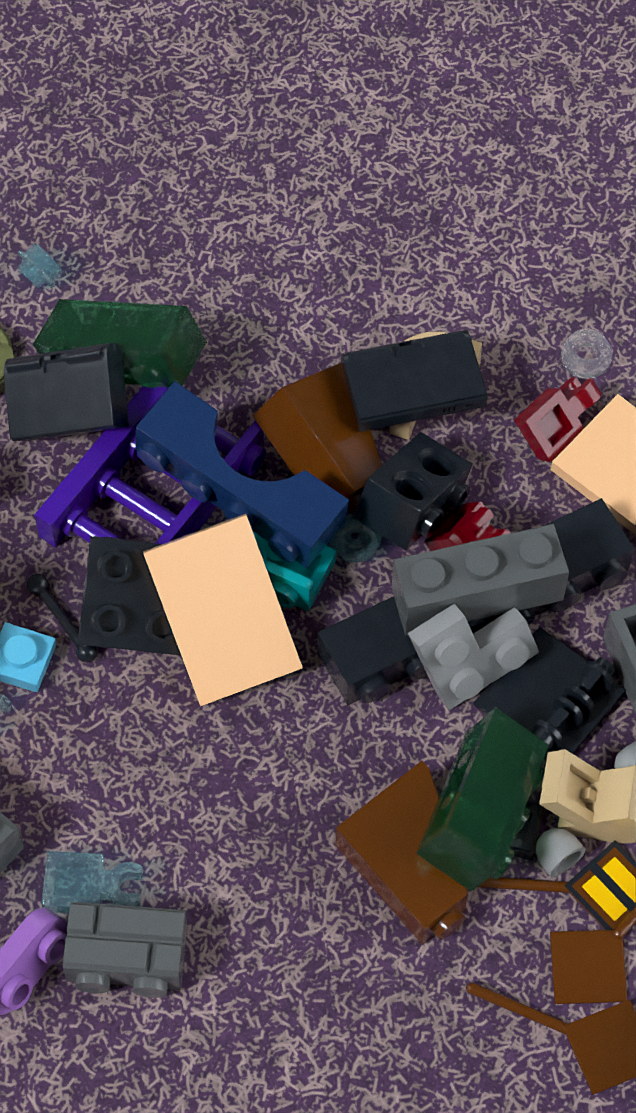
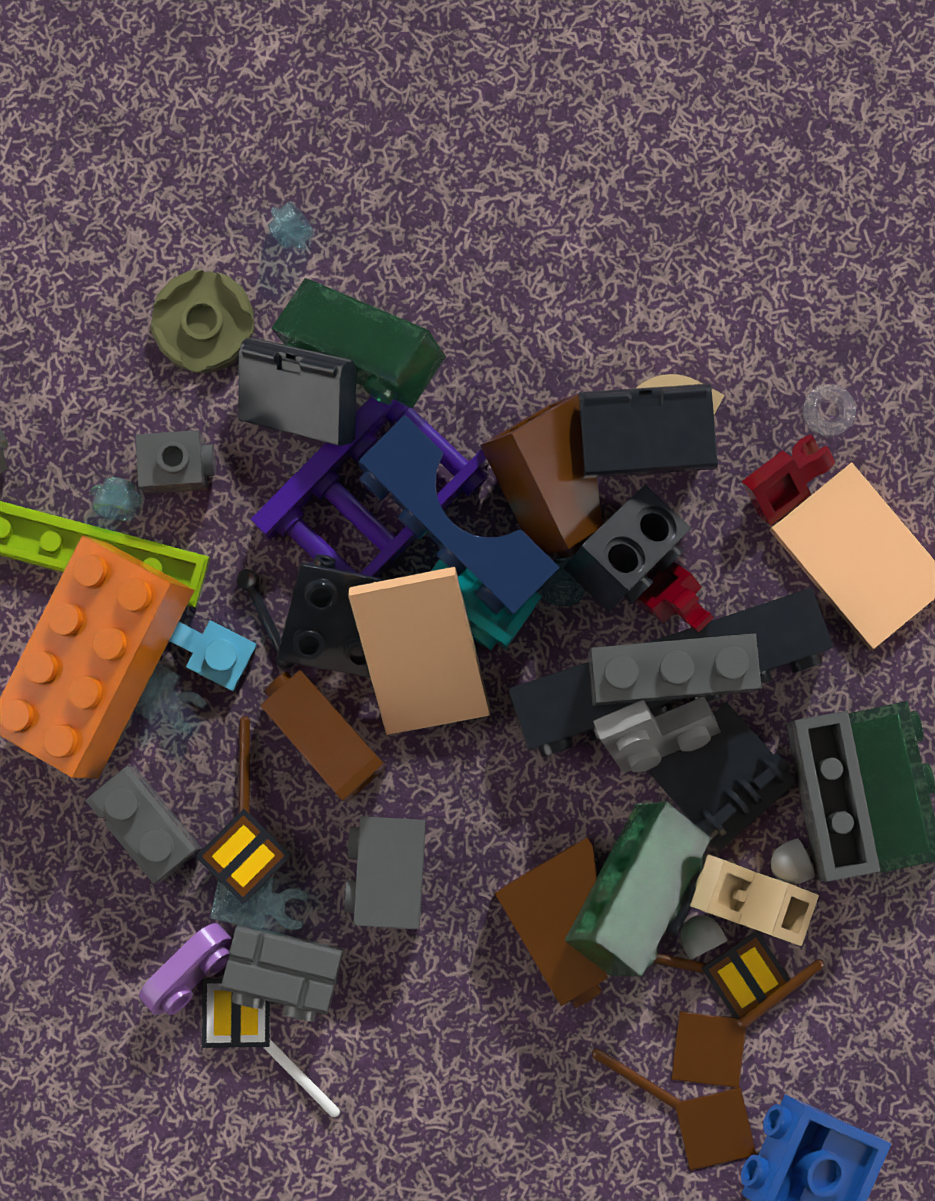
camera: 10 degrees right, 20 degrees up
none -> piece [195,716,292,905]
none -> piece [202,979,340,1117]
none -> reddish brown slope [260,670,387,802]
none -> dark grey brick [344,816,426,929]

